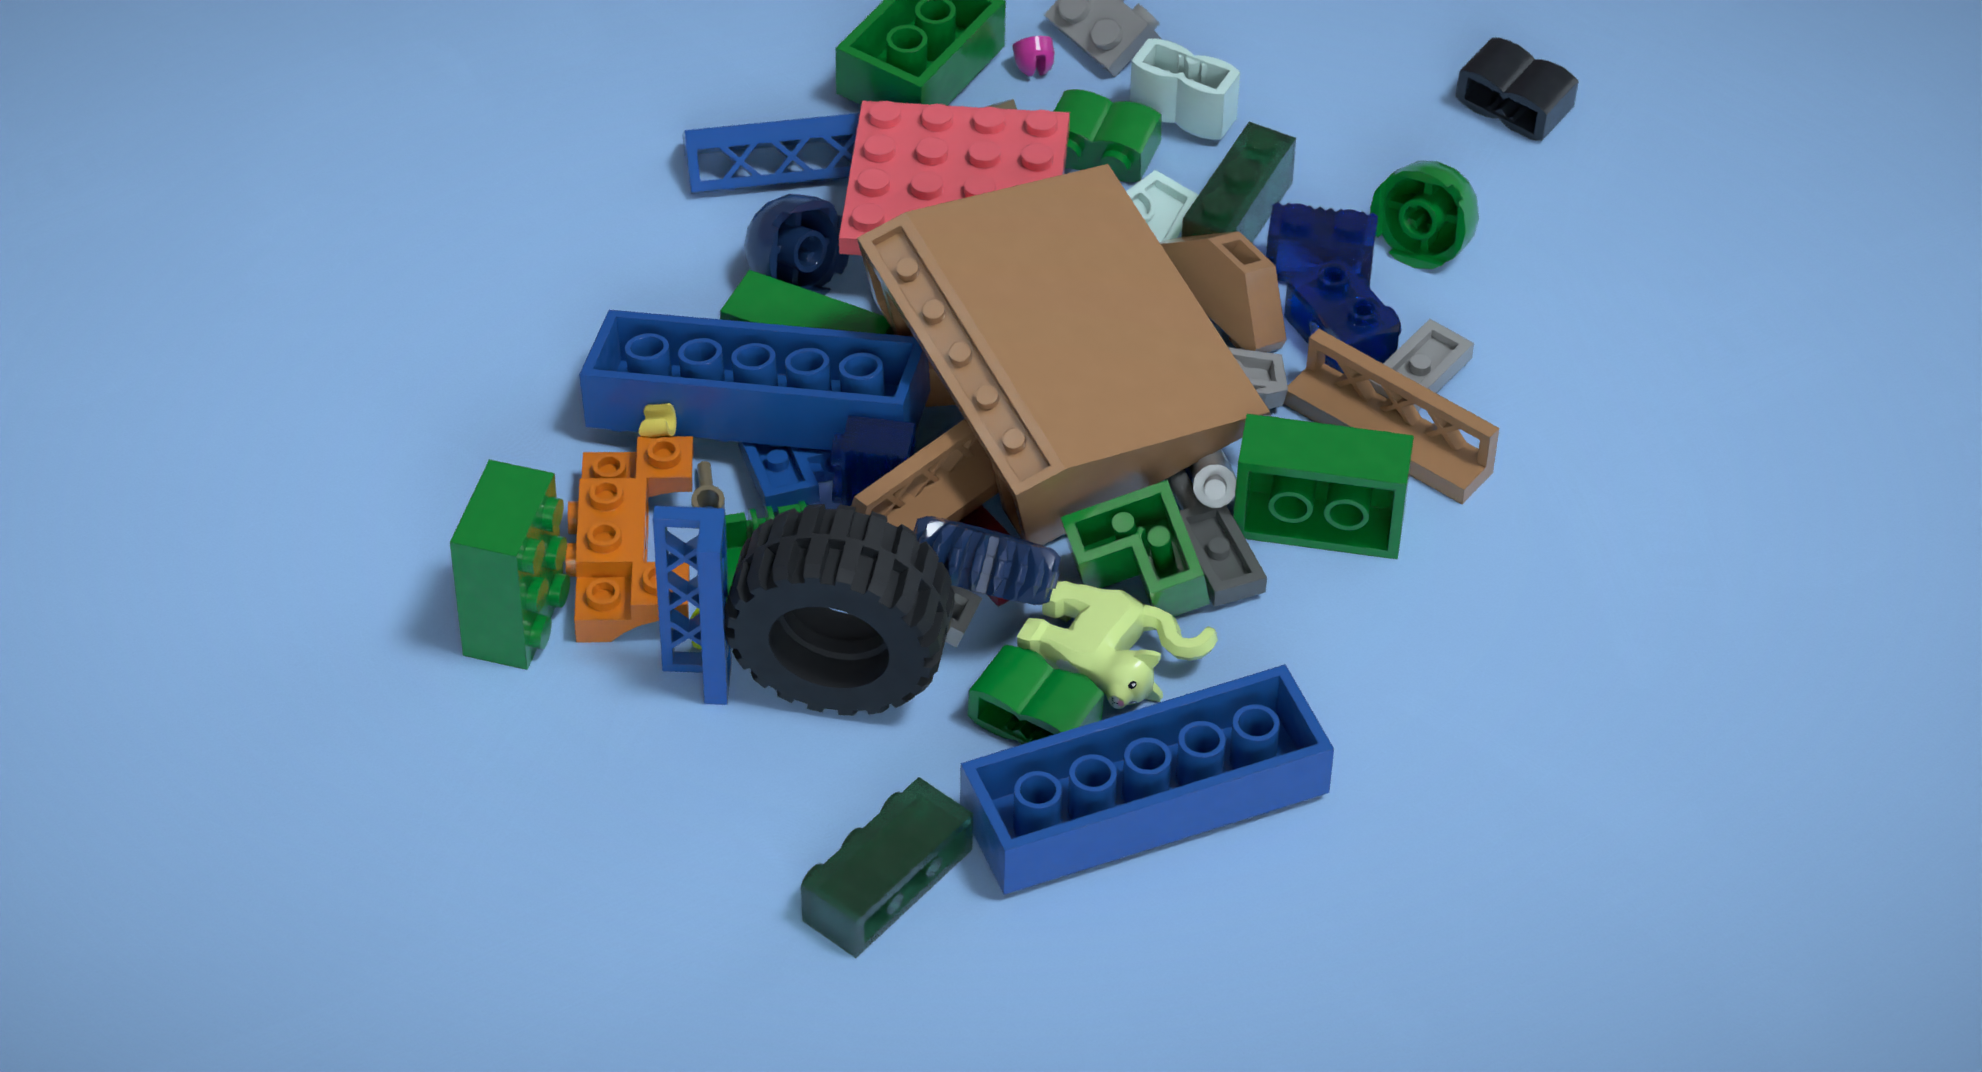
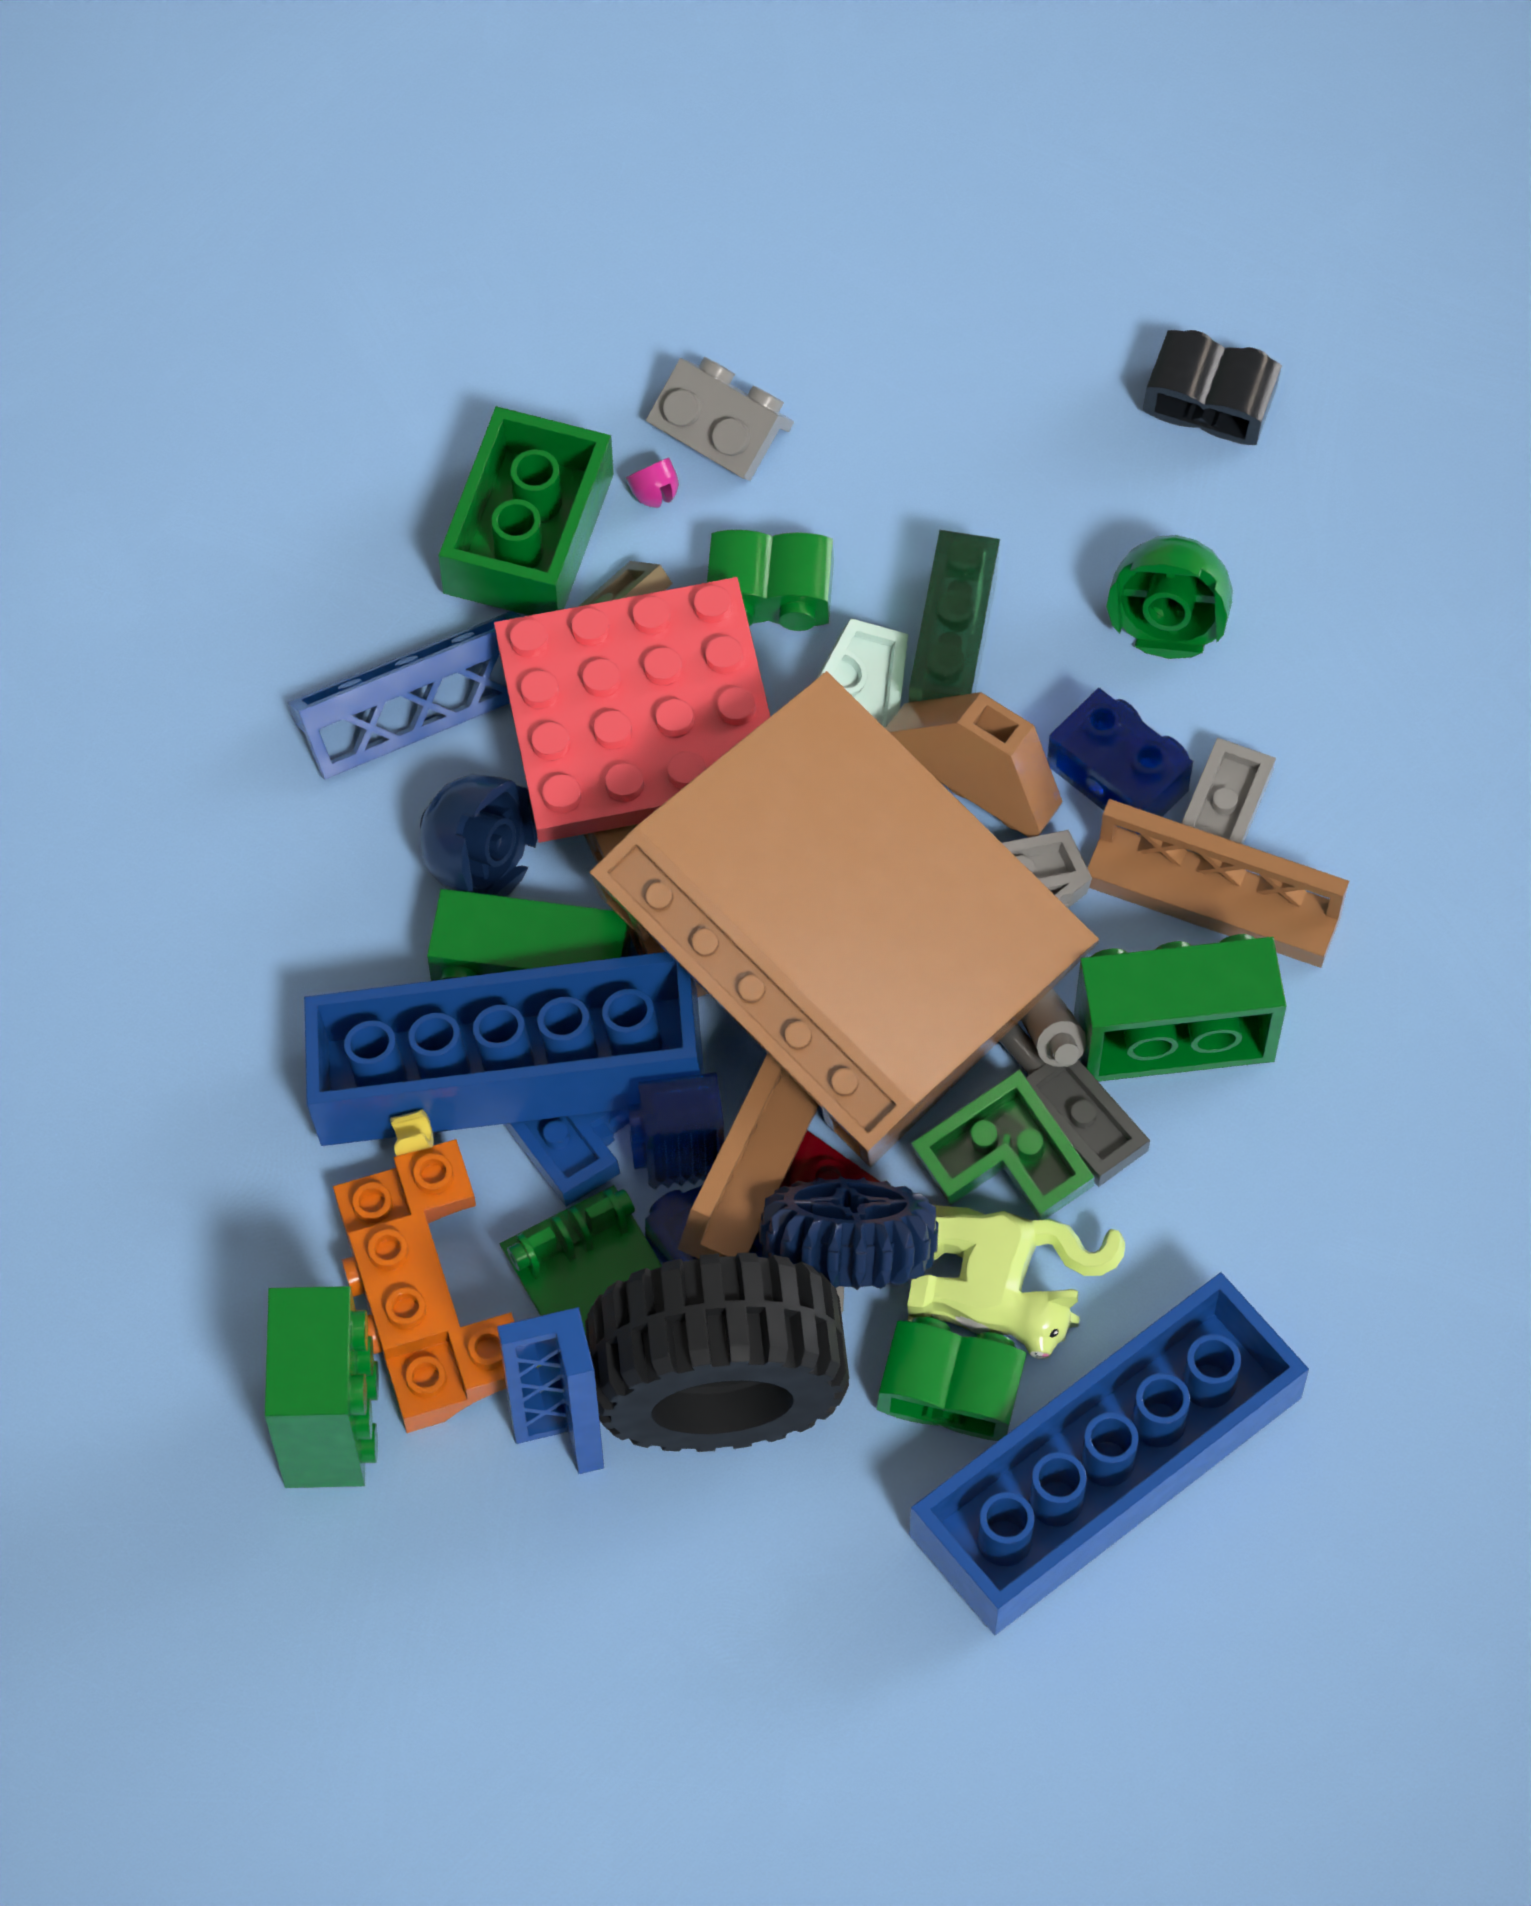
camera: 15 degrees left, 15 degrees up
dark tan hand [691,461,725,508] -> none
clear green brick [800,777,973,958] -> none
light aqua brick [1130,39,1240,140] -> none
clear blue brick [1266,201,1378,291] -> none

